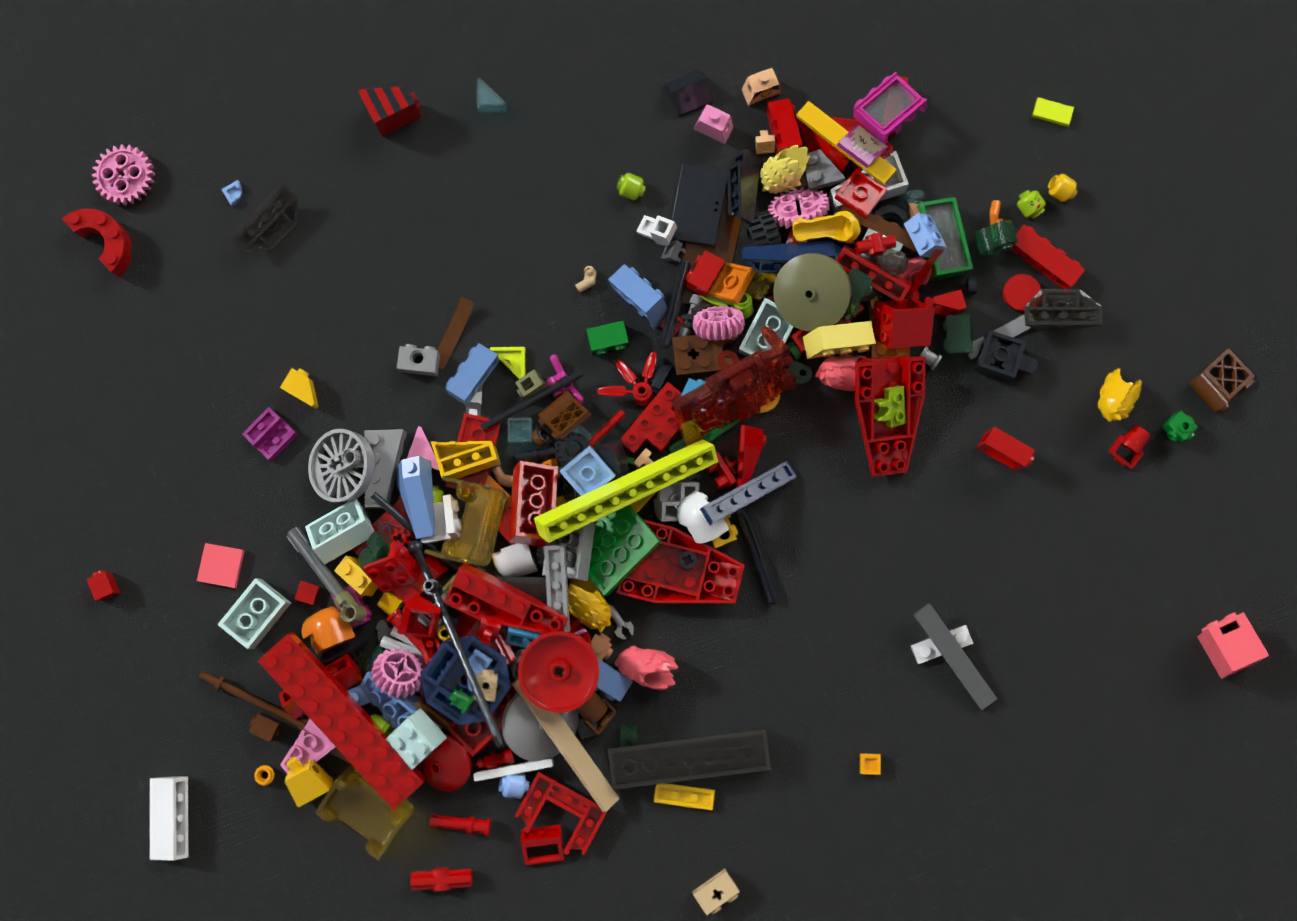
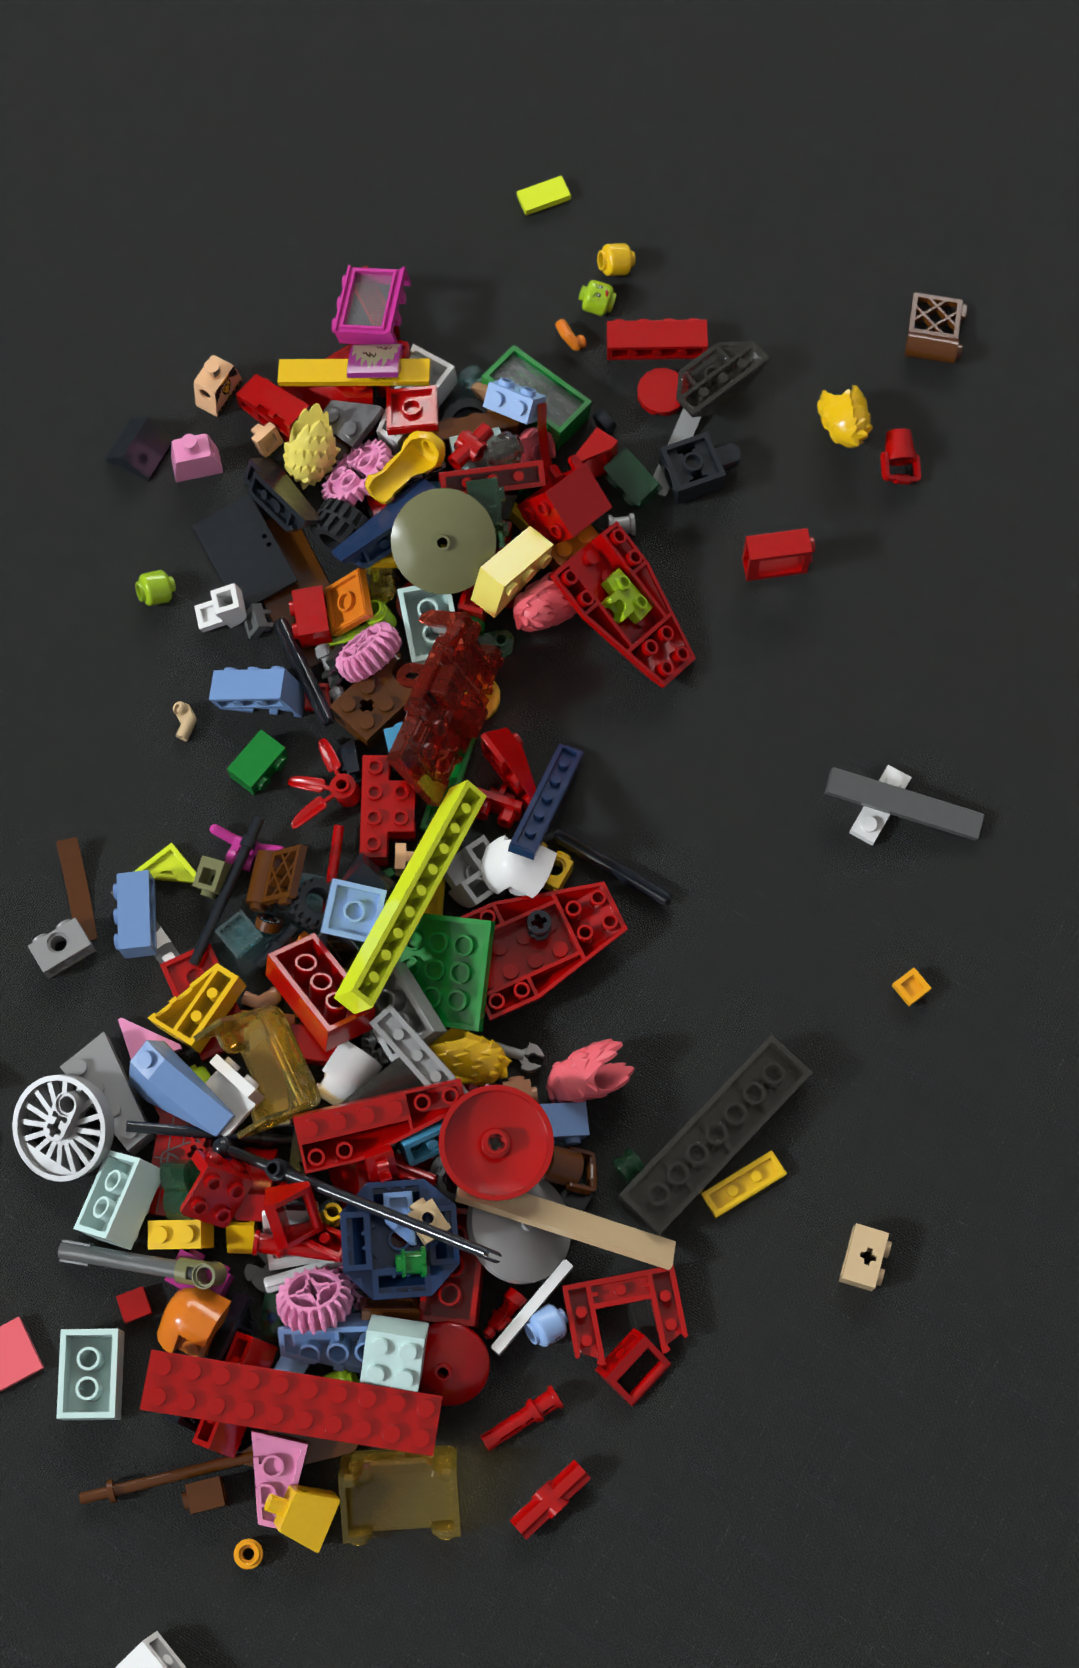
camera: 40 degrees left, 10 degrees down
clear green brick [973,220,1018,257] -> none
green brick [1161,411,1198,443] -> none

